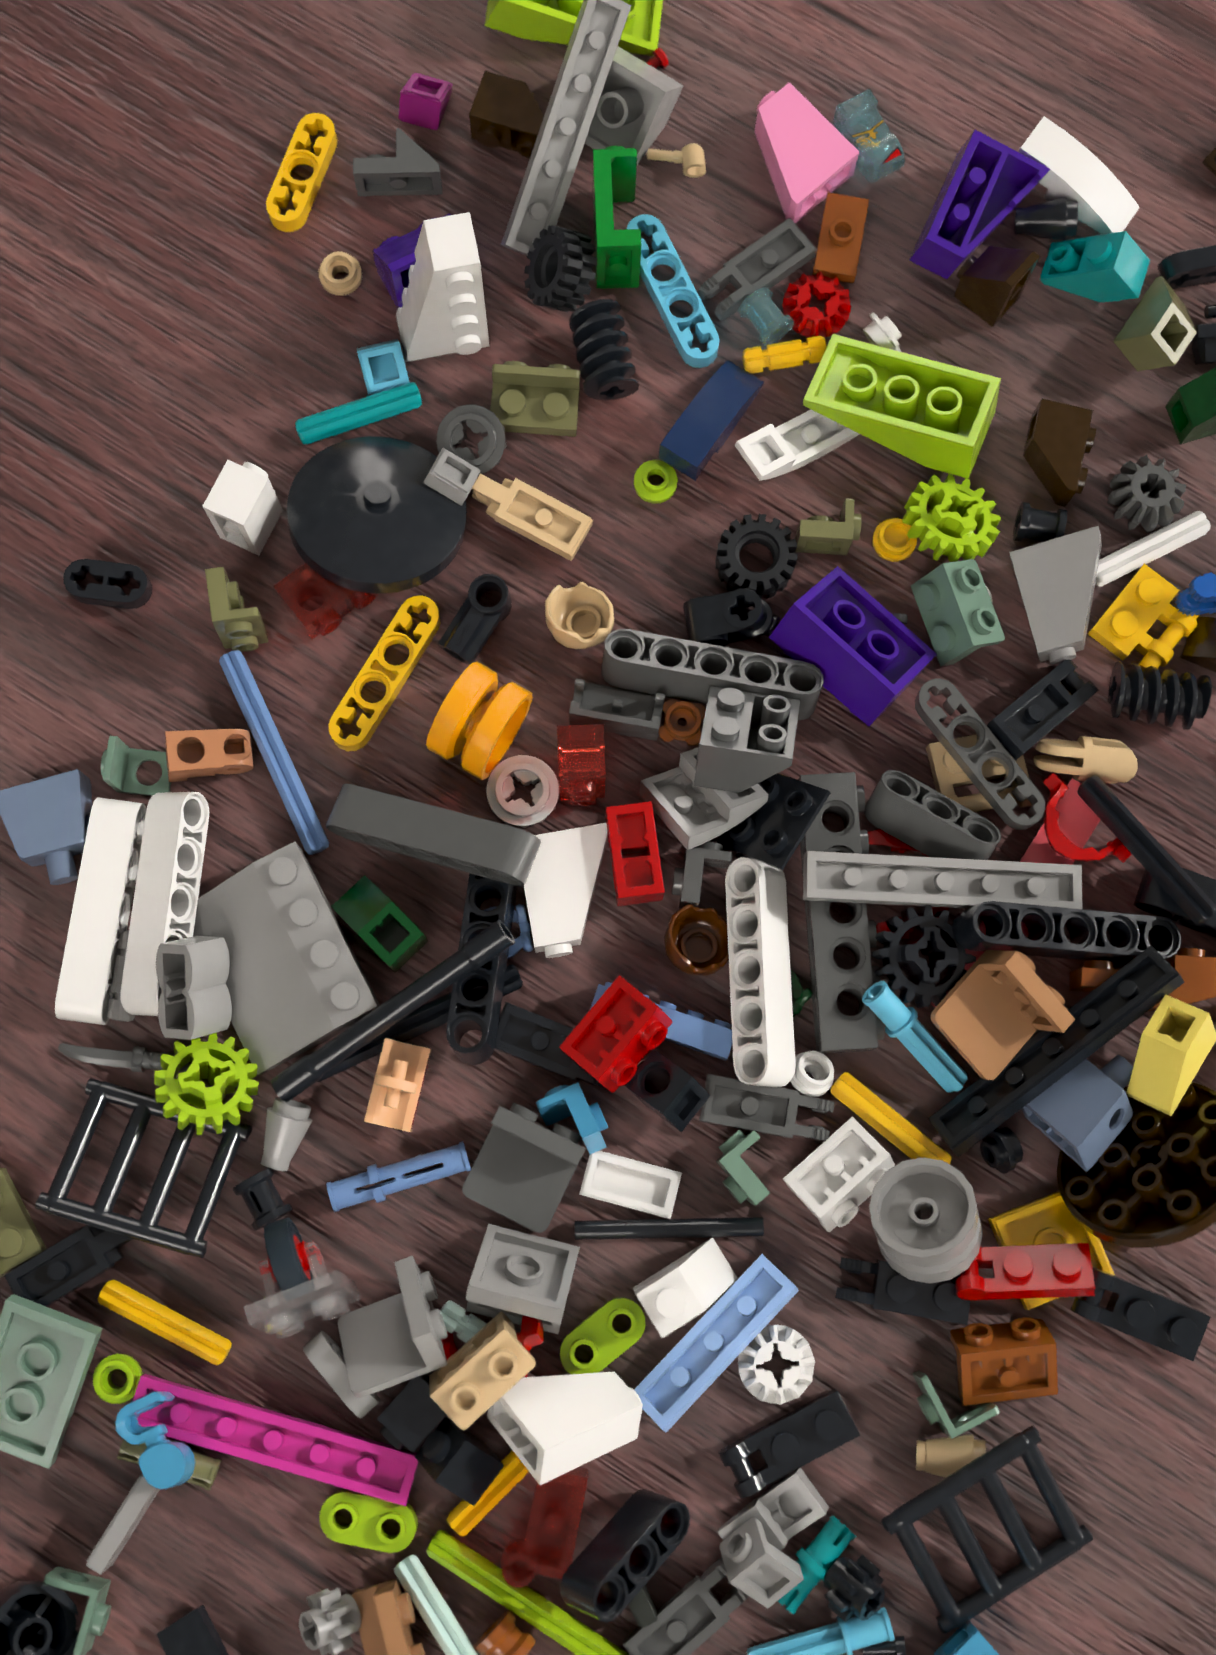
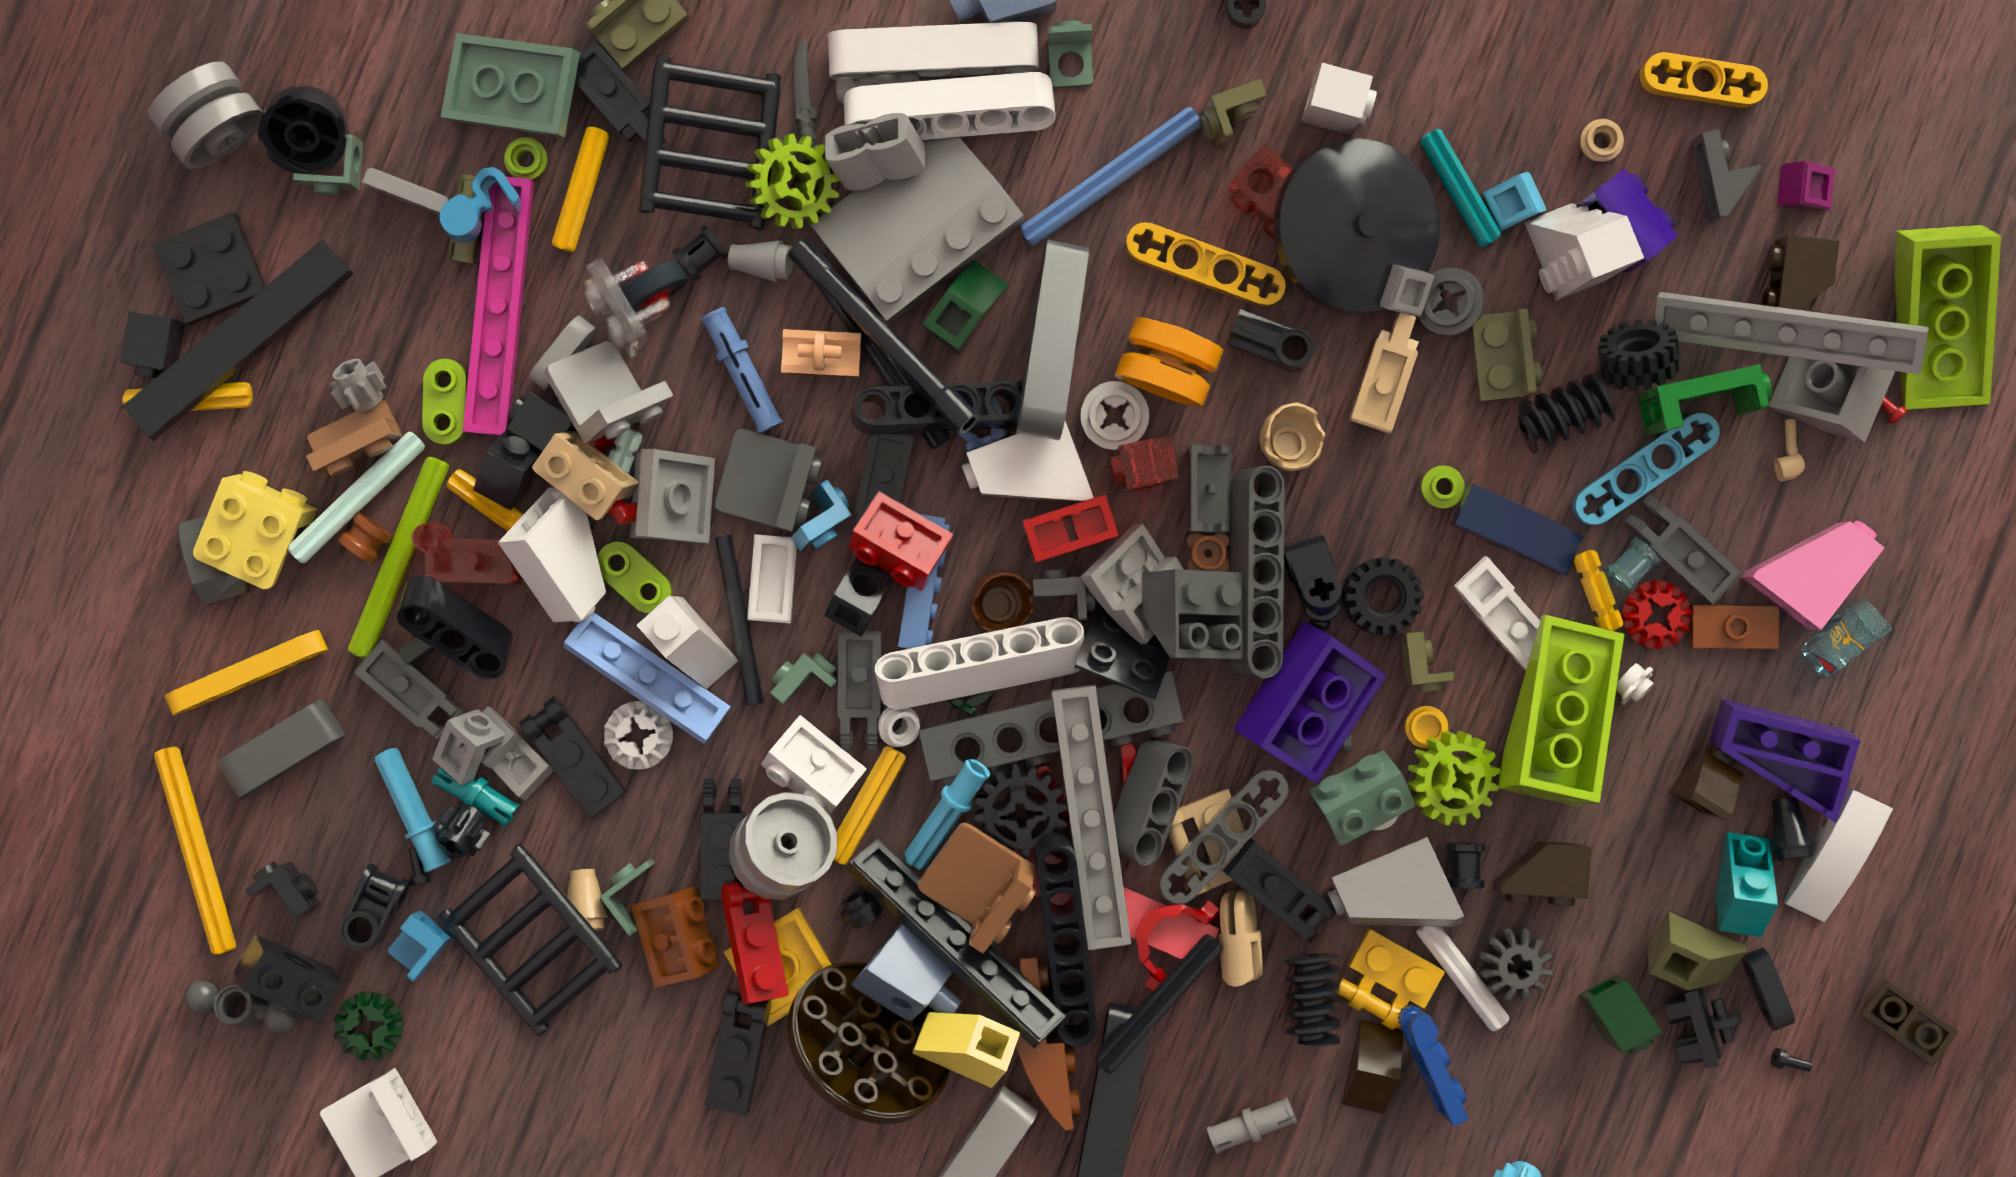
camera: 85 degrees right, 10 degrees up
nougat leg [165,729,254,782] -> none

